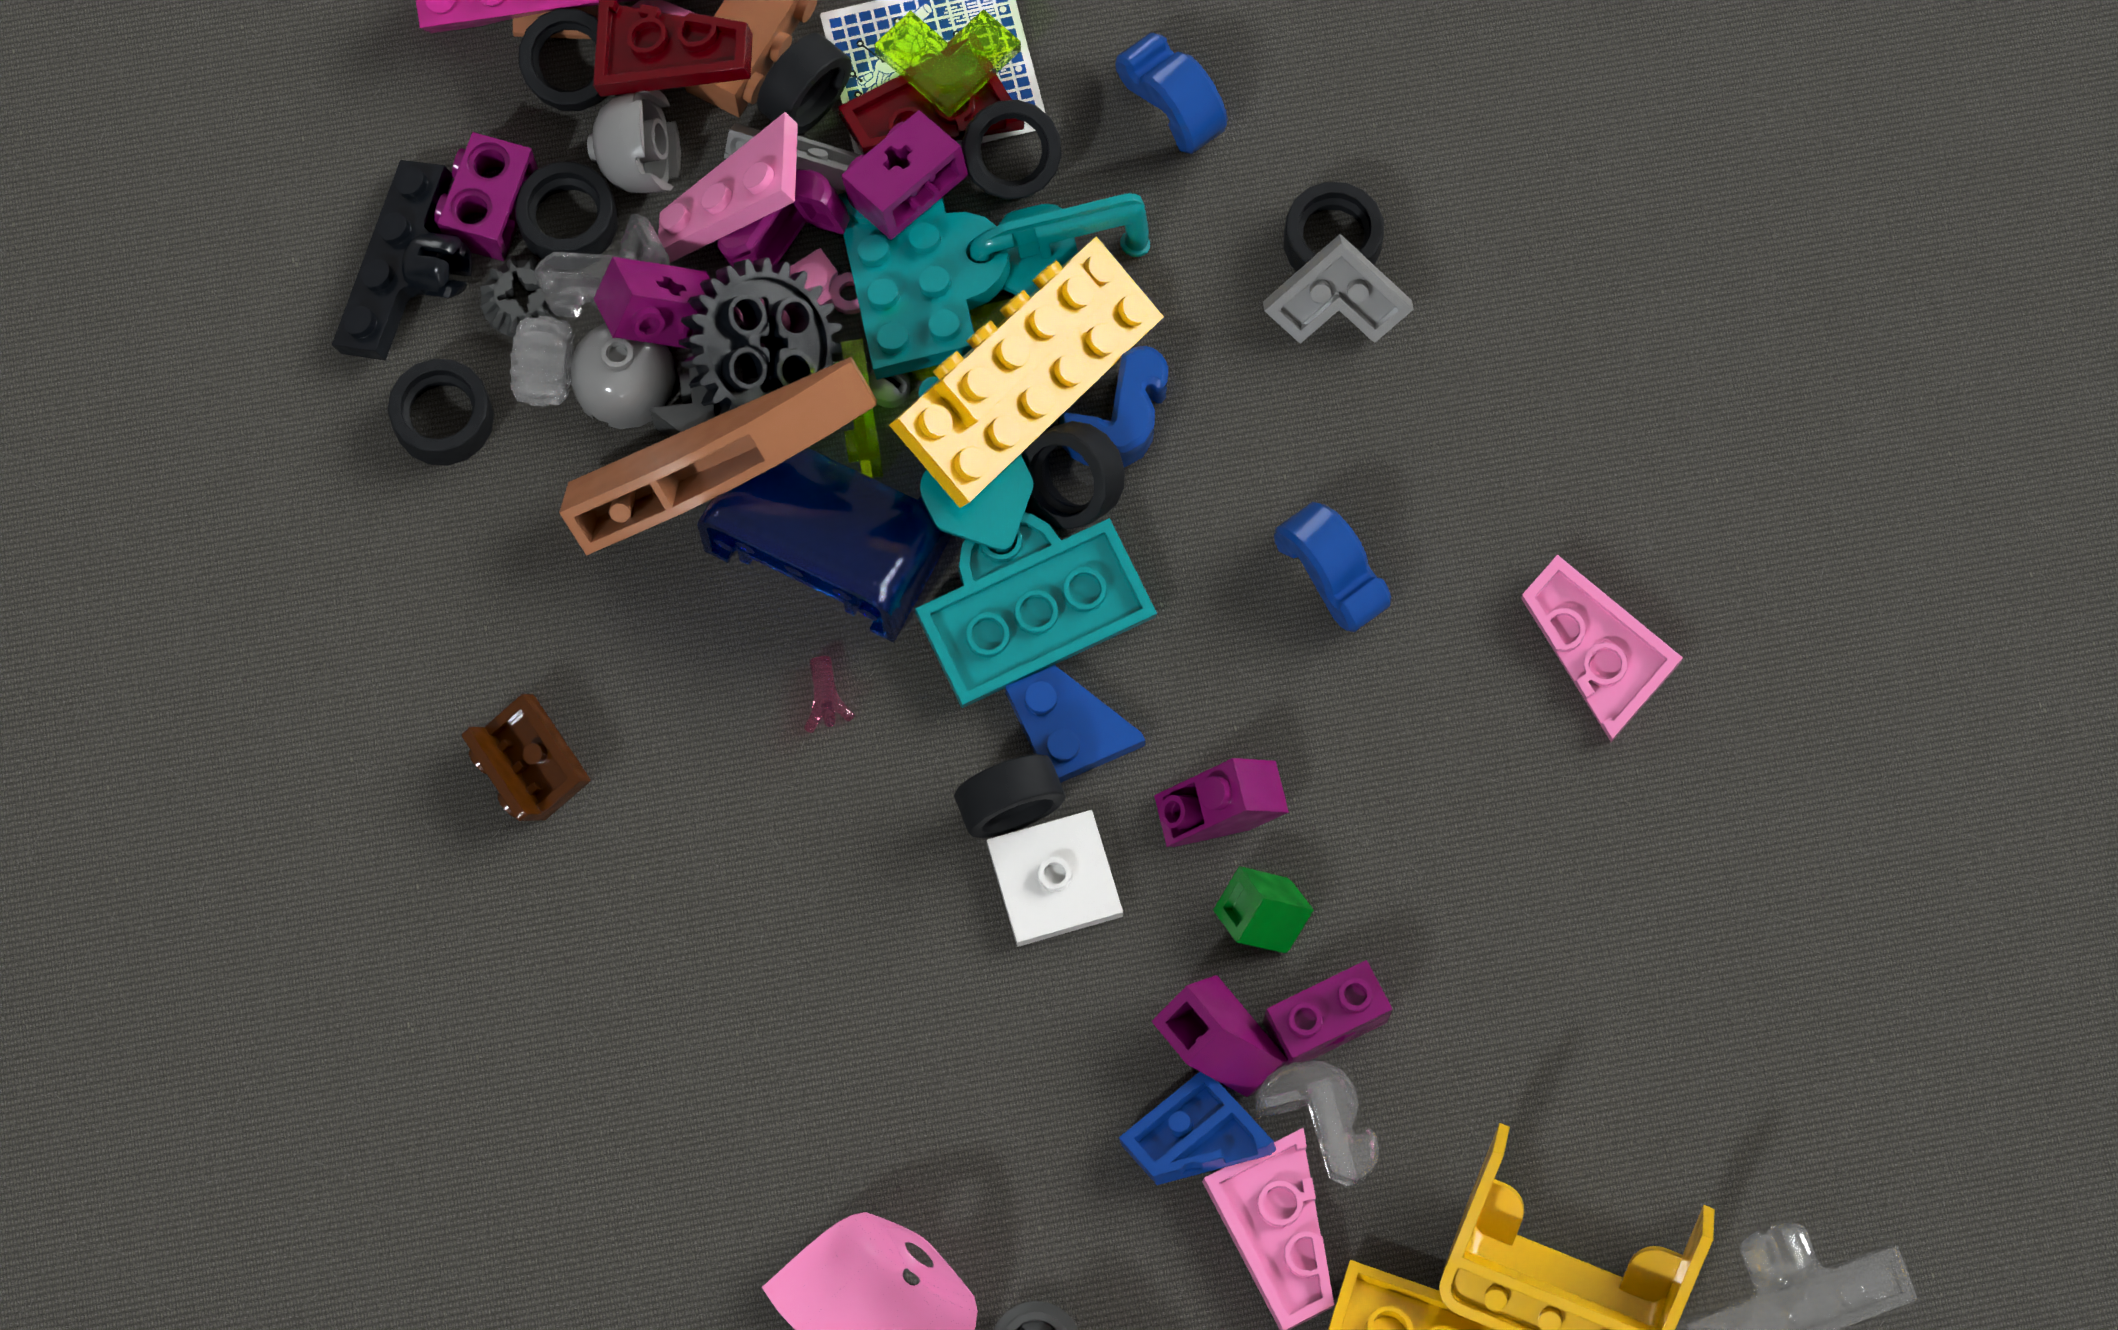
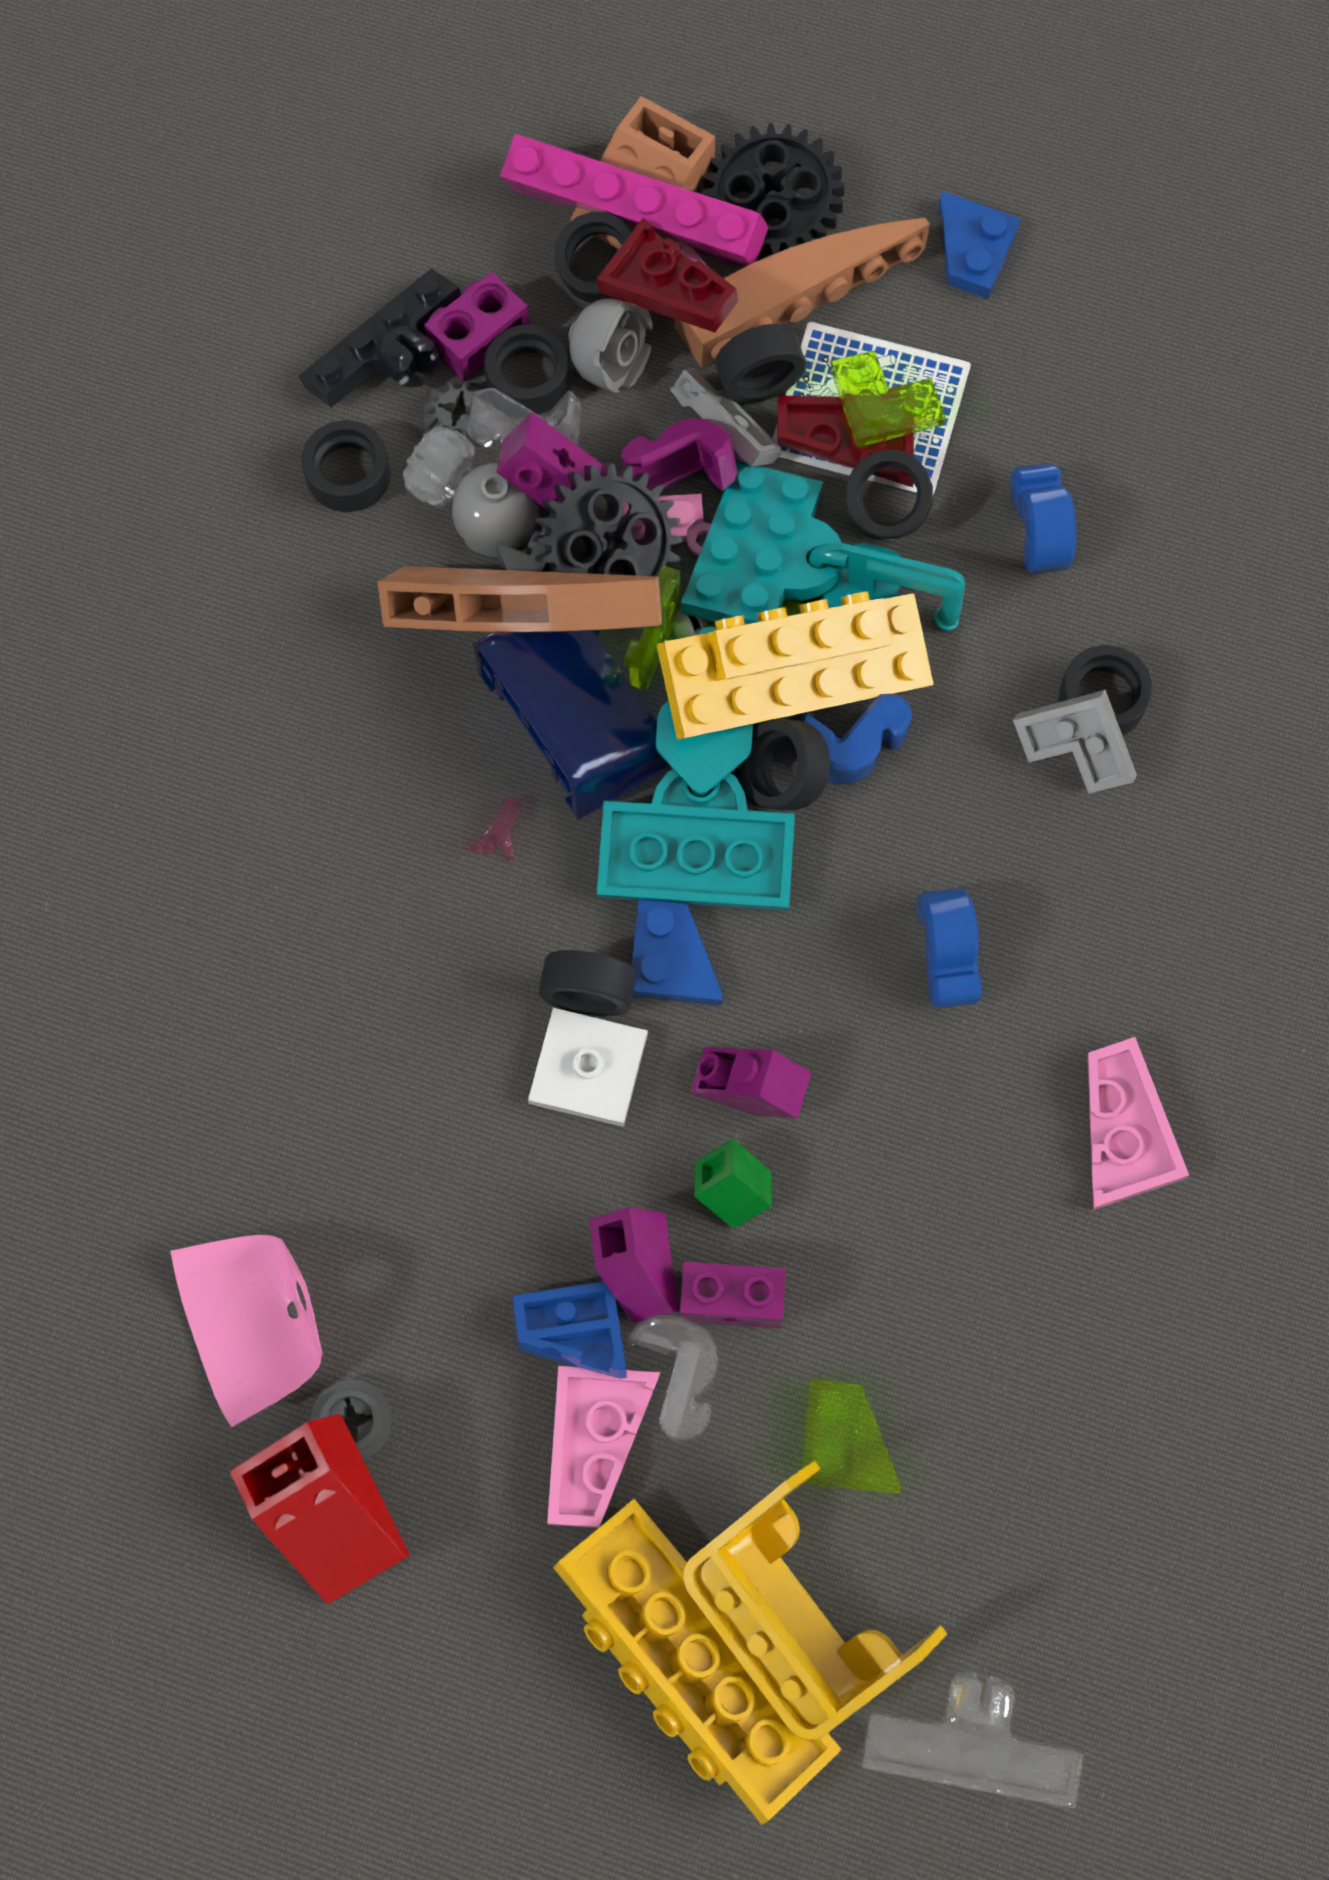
camera: 30 degrees right, 0 degrees up
reddish brown bracket [461,694,591,821] -> none
bright pink wing [657,112,798,263] -> none
magenta brick [841,110,968,240] -> none
none -> clear neon green wing [801,1379,901,1495]

